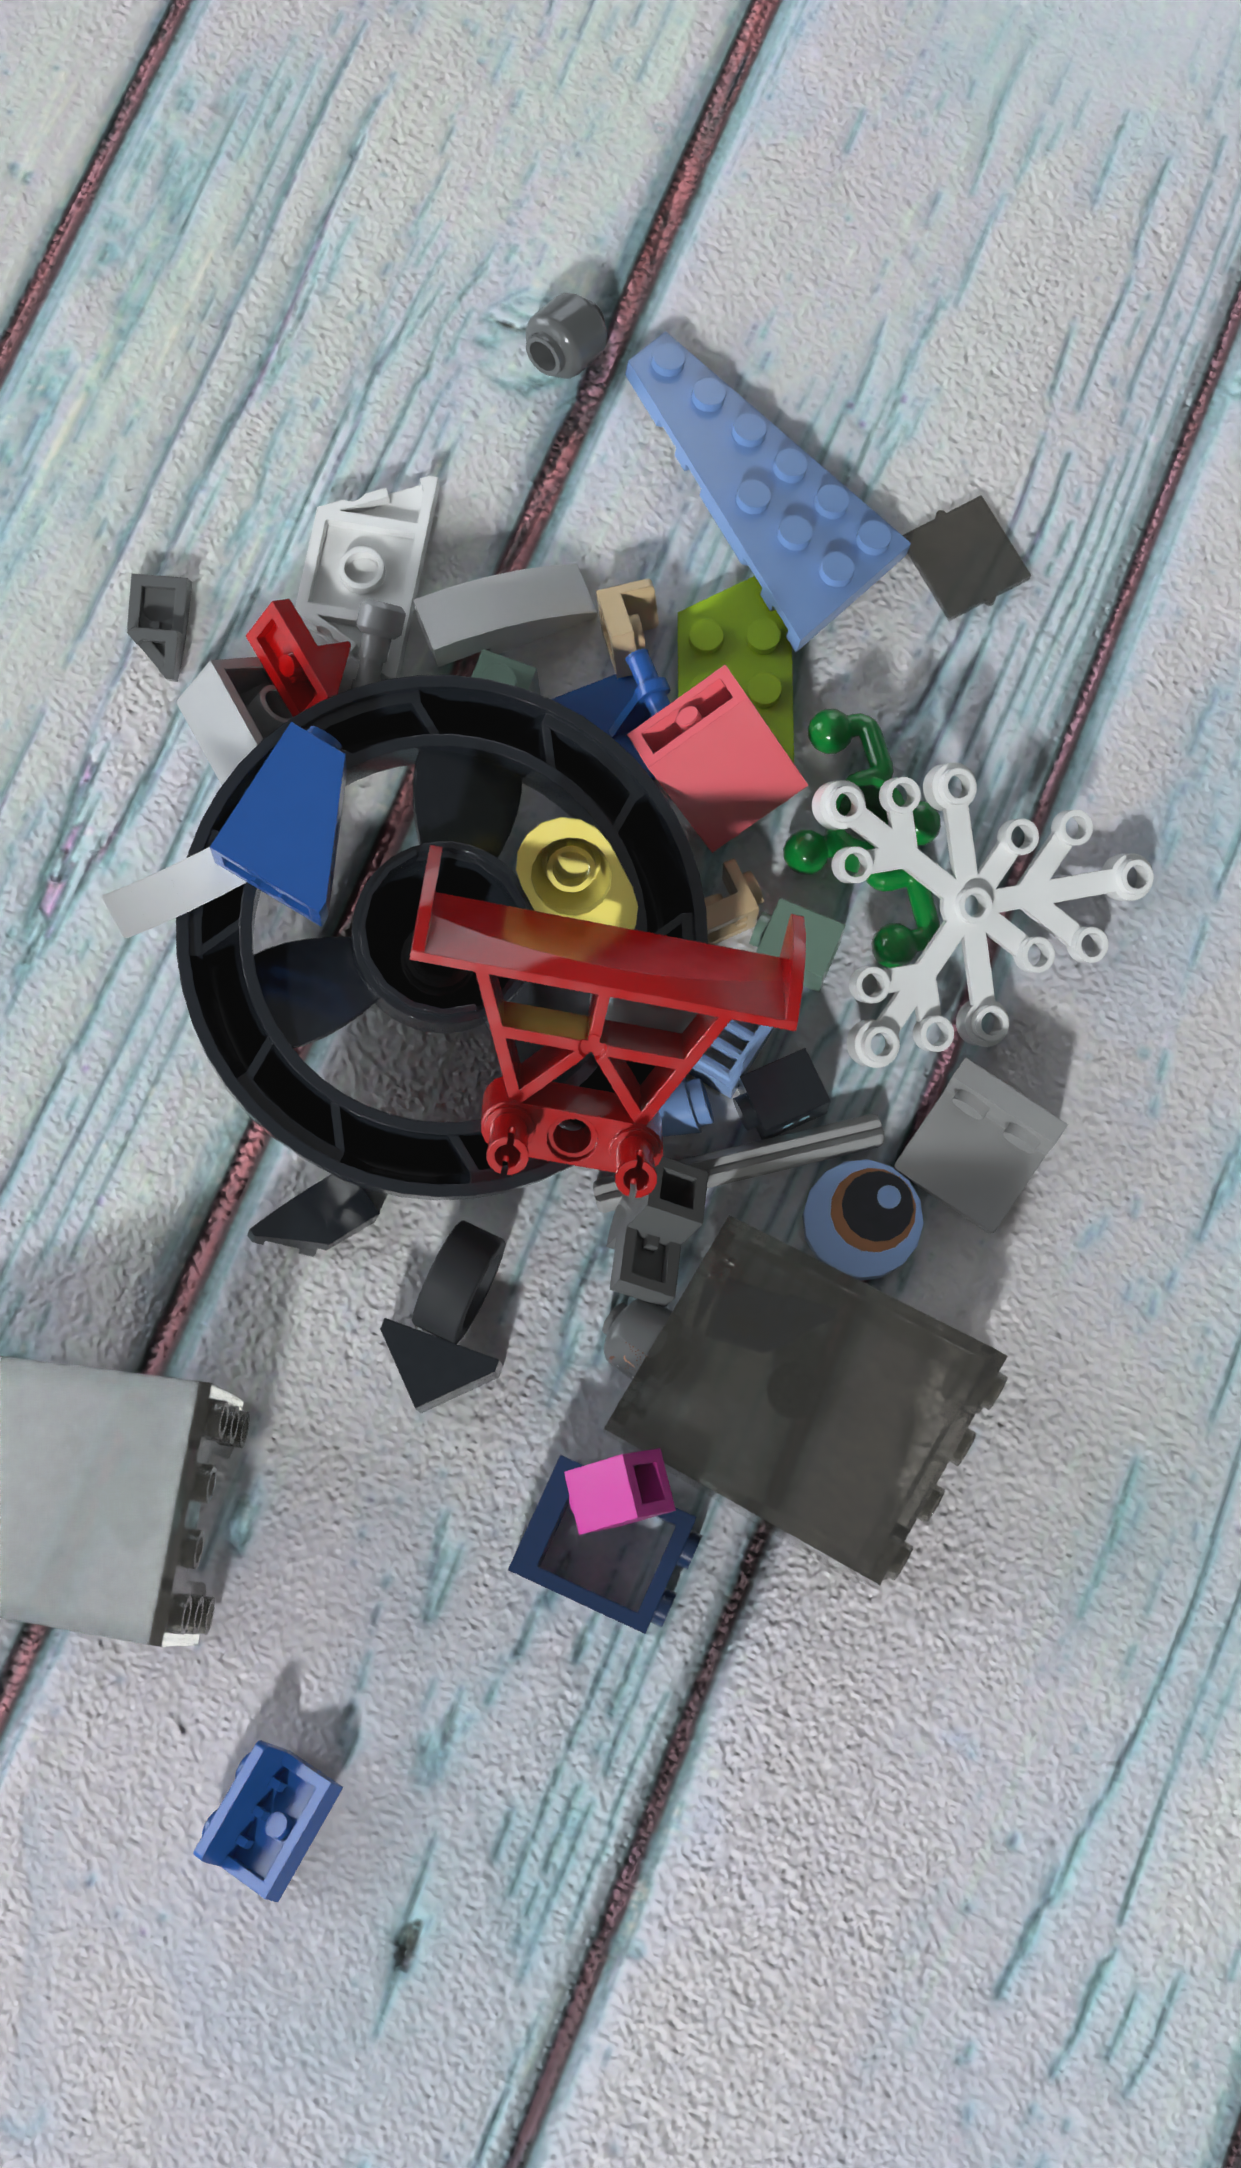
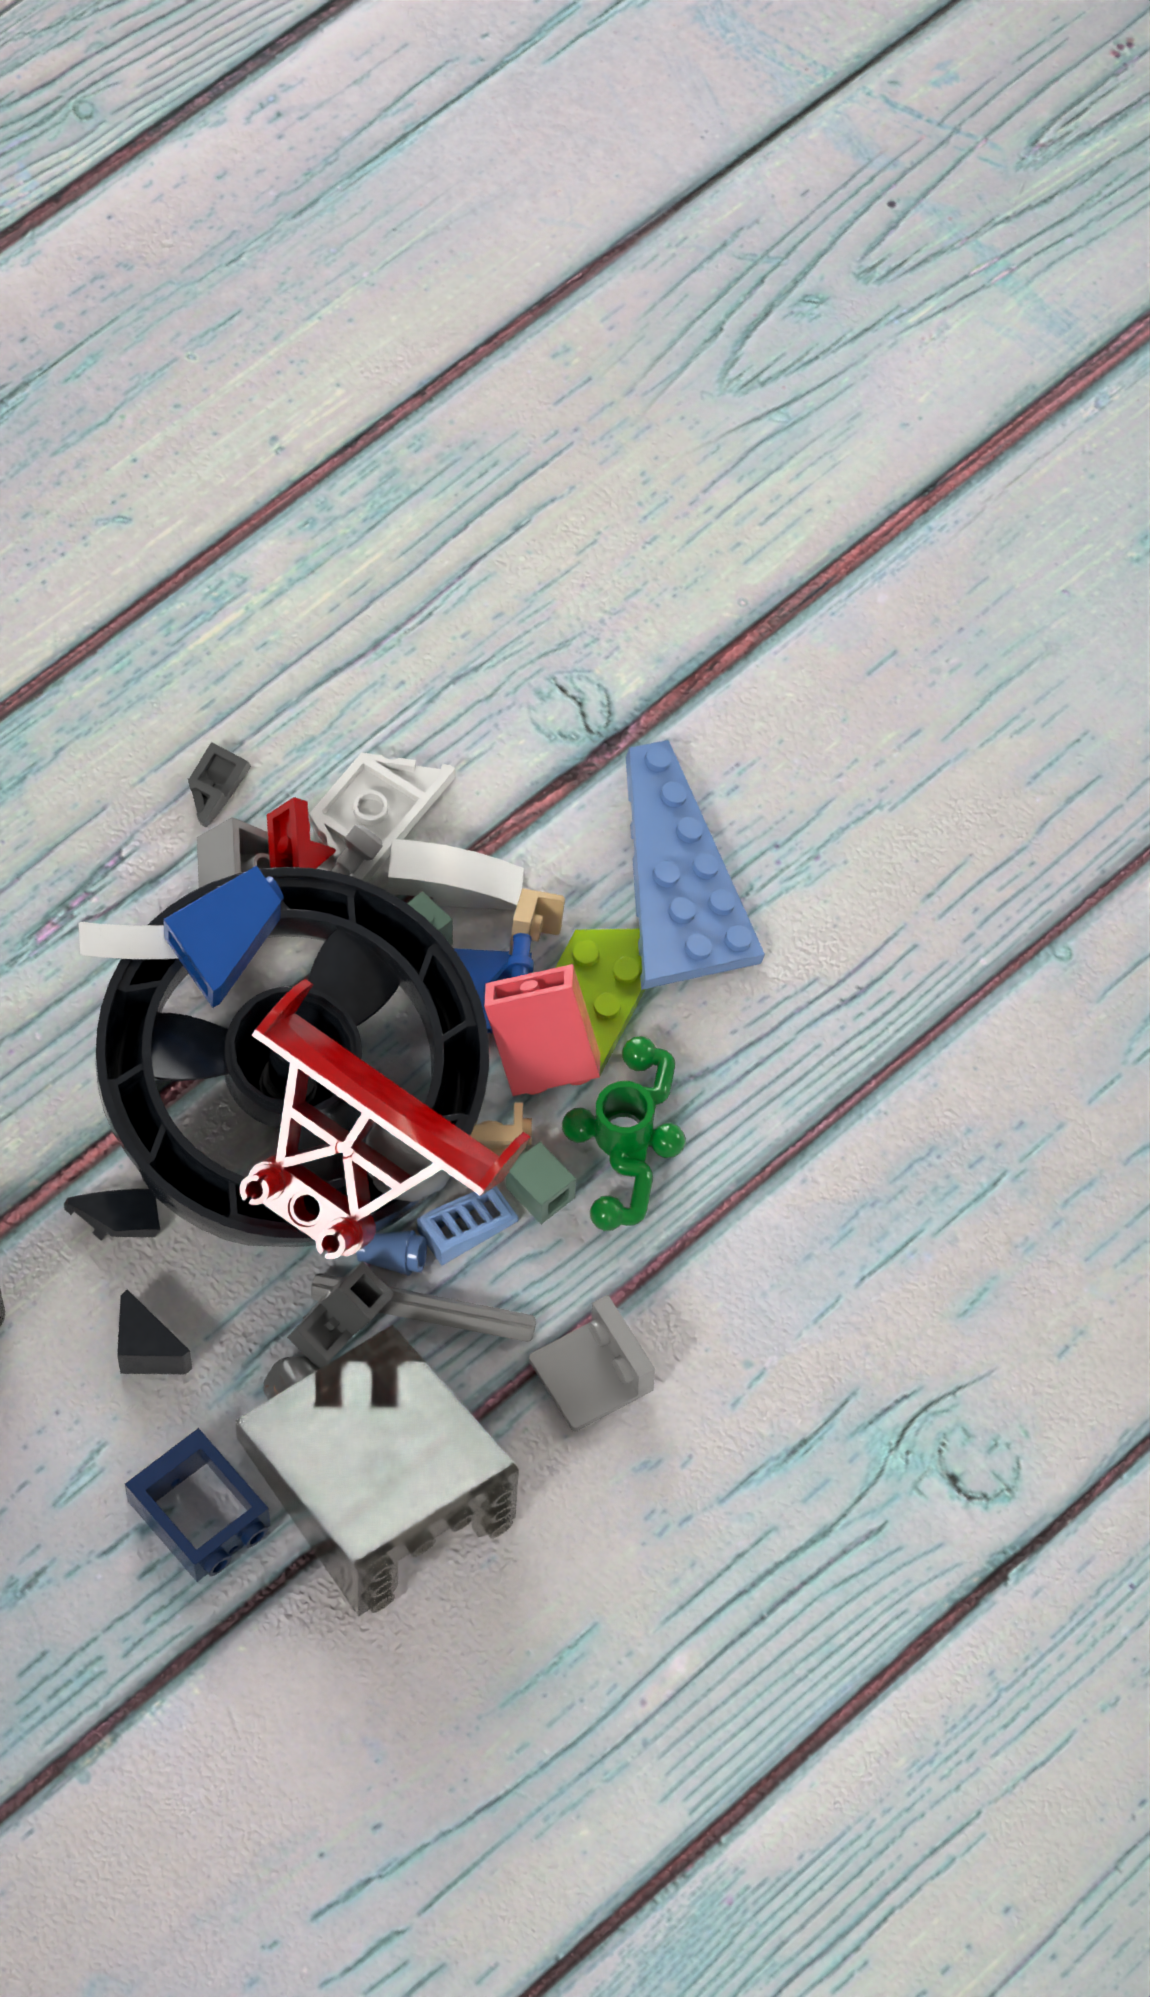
camera: 20 degrees right, 15 degrees down
black tyre [412,1220,506,1344] -> none
light yellow piece [516,817,638,930] -> none
dark grey head [526,293,607,379] -> none
dark pink brick [564,1448,676,1535] -> none
black brick [733,1048,831,1140] -> none
tile [802,1159,924,1281] -> none
white plant [812,762,1154,1068] -> none
clear smoke piece [902,495,1031,621] -> none

